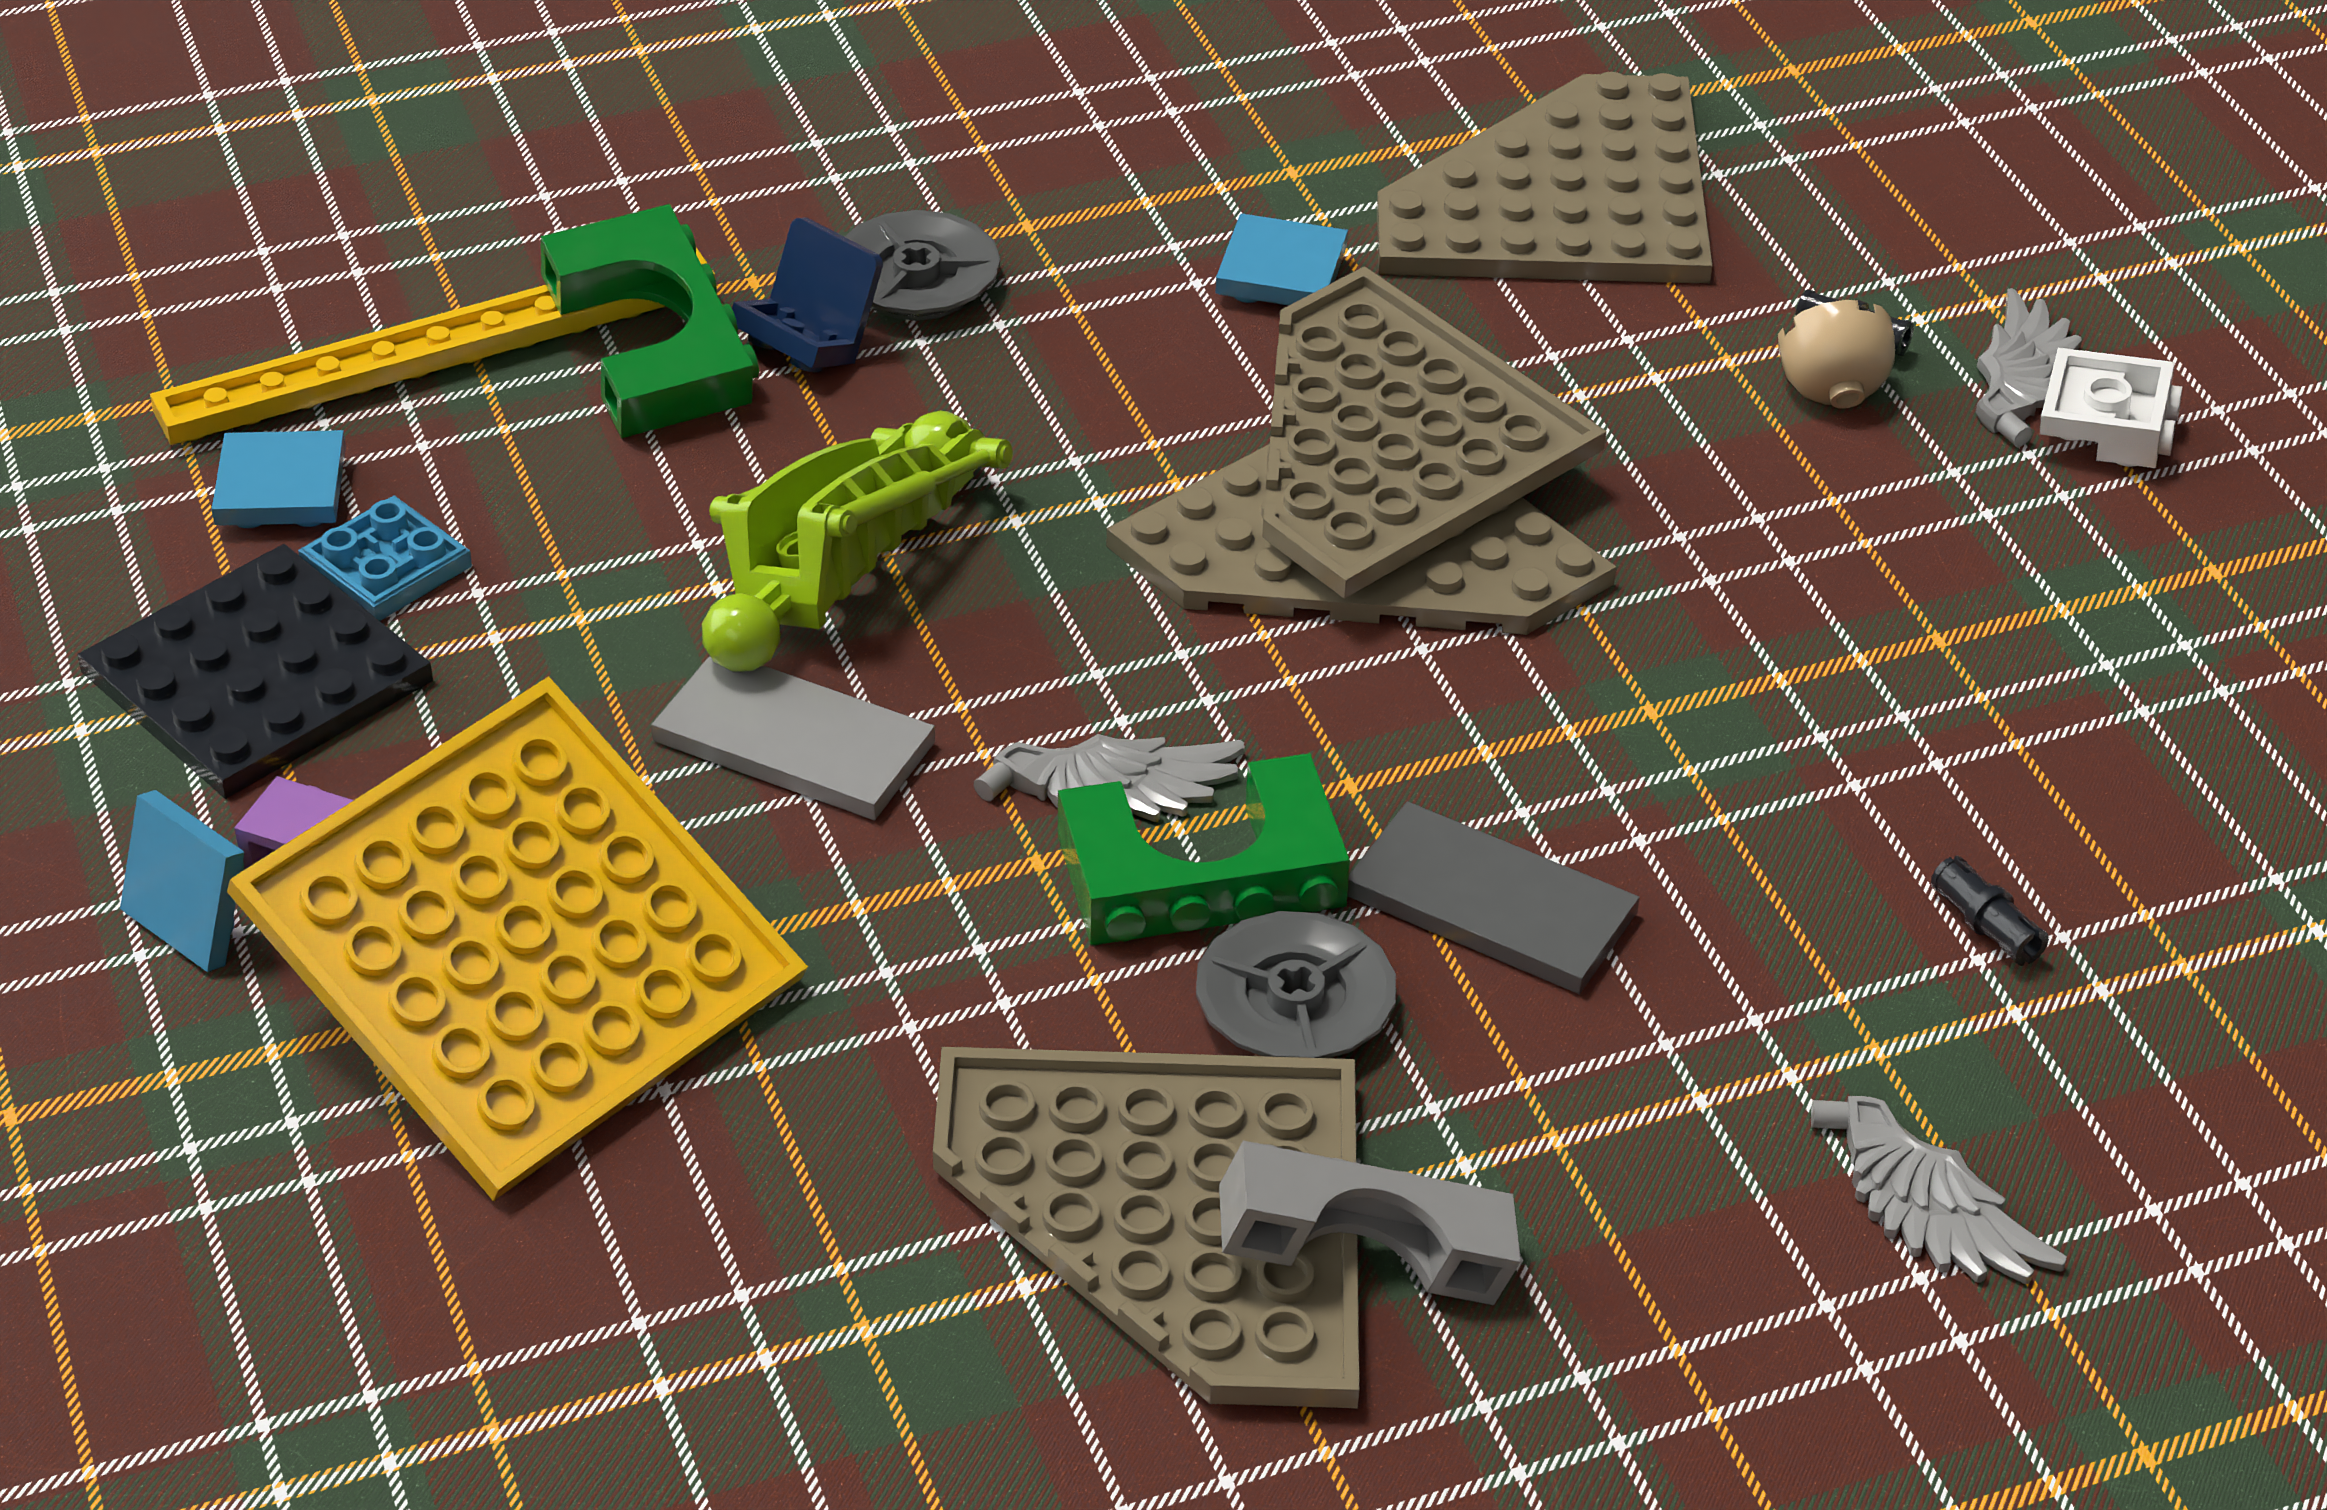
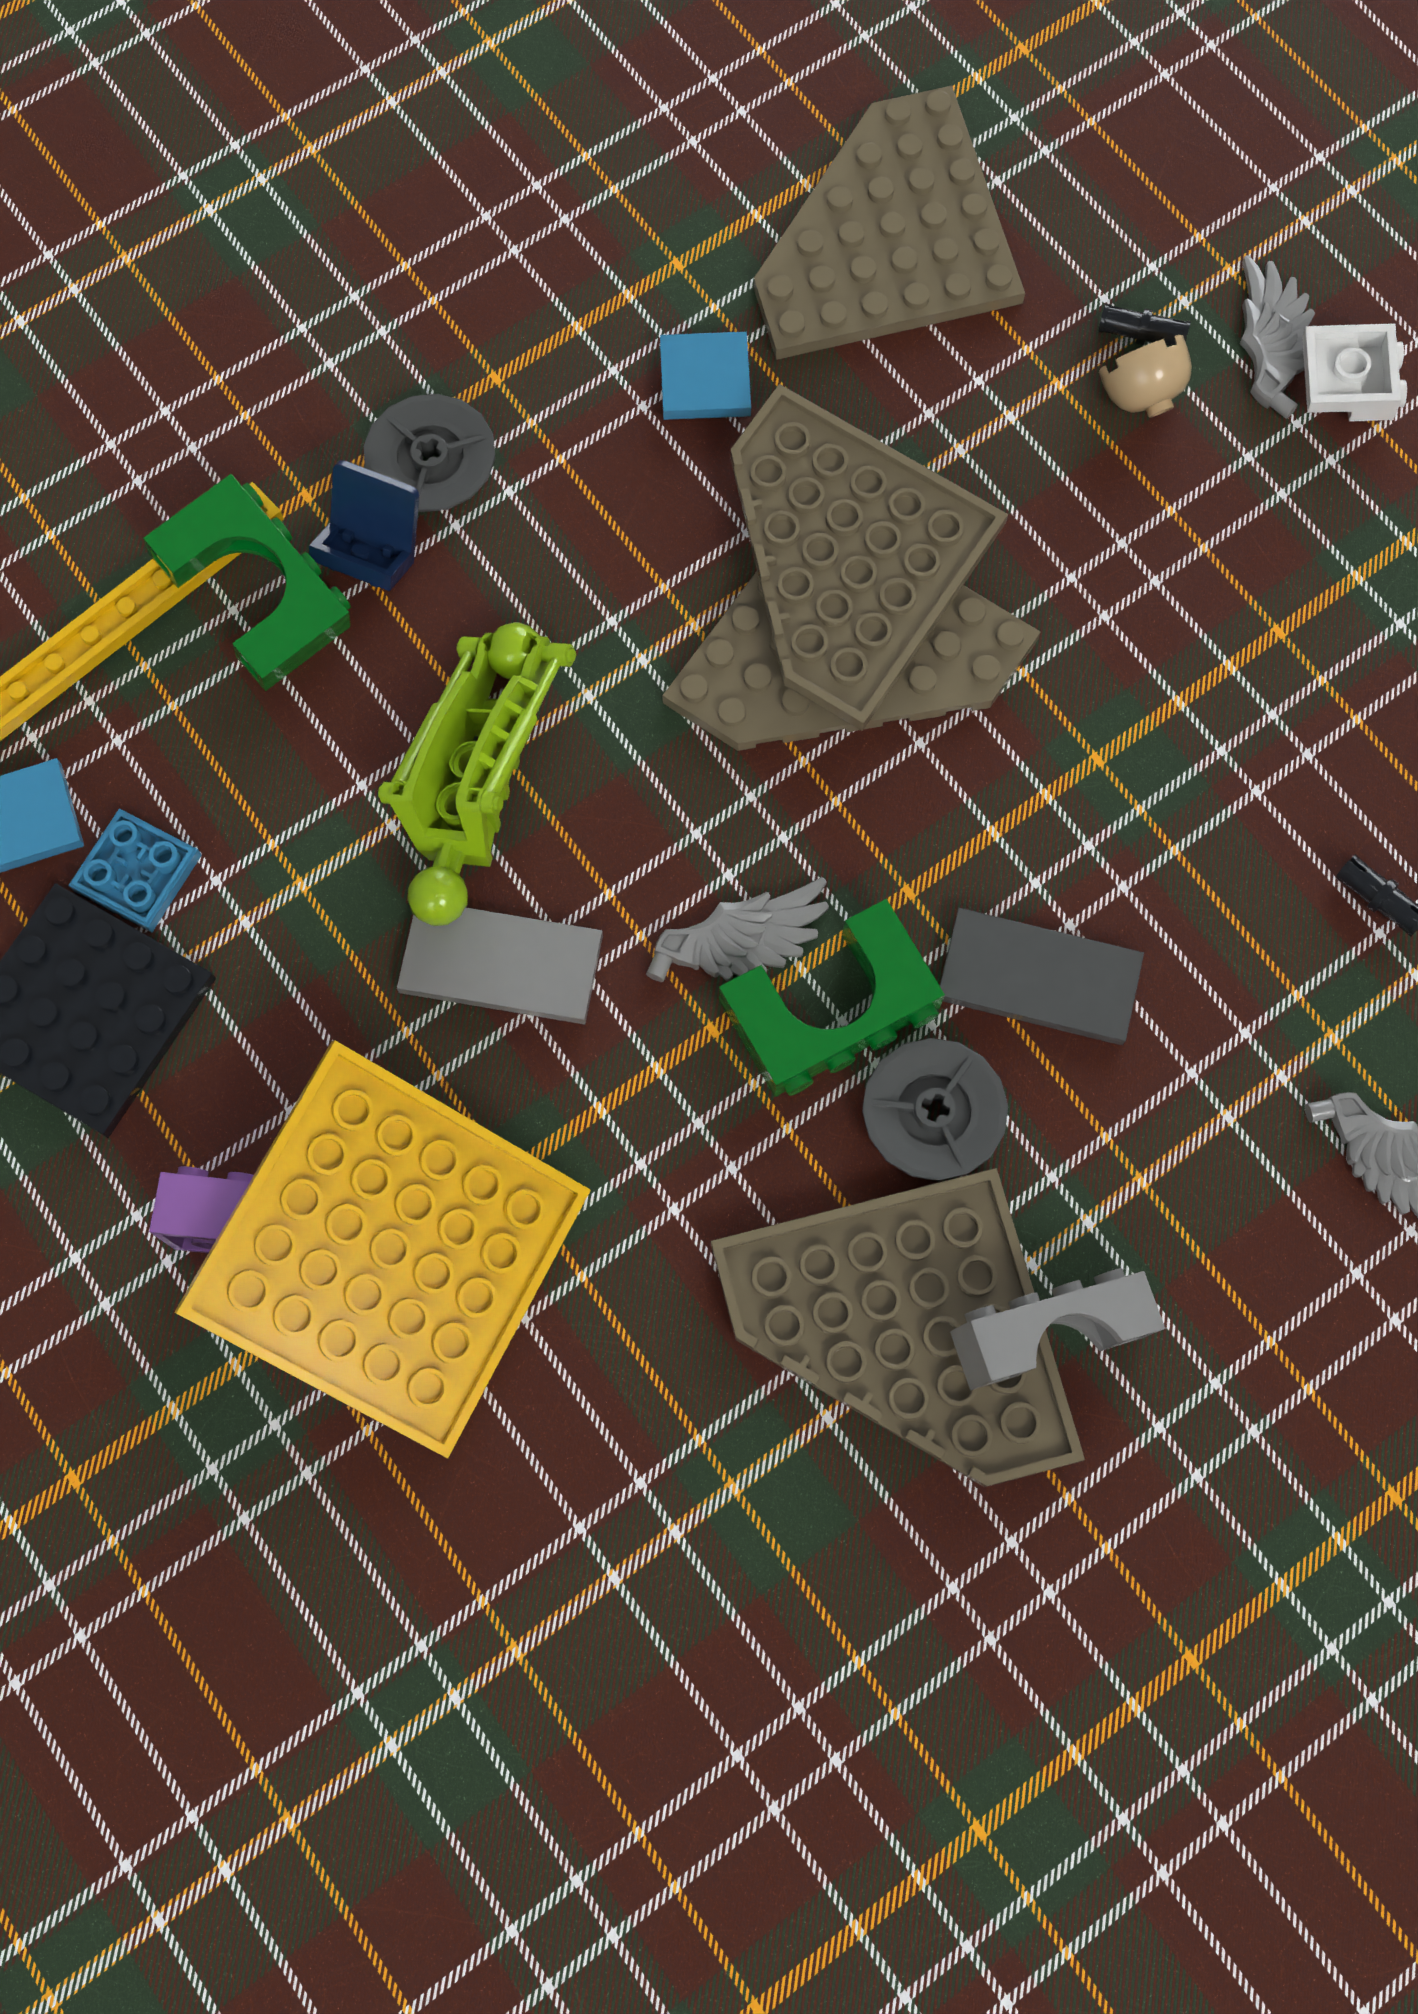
camera: 15 degrees left, 30 degrees up
dark azure tile [120,790,244,972] -> none

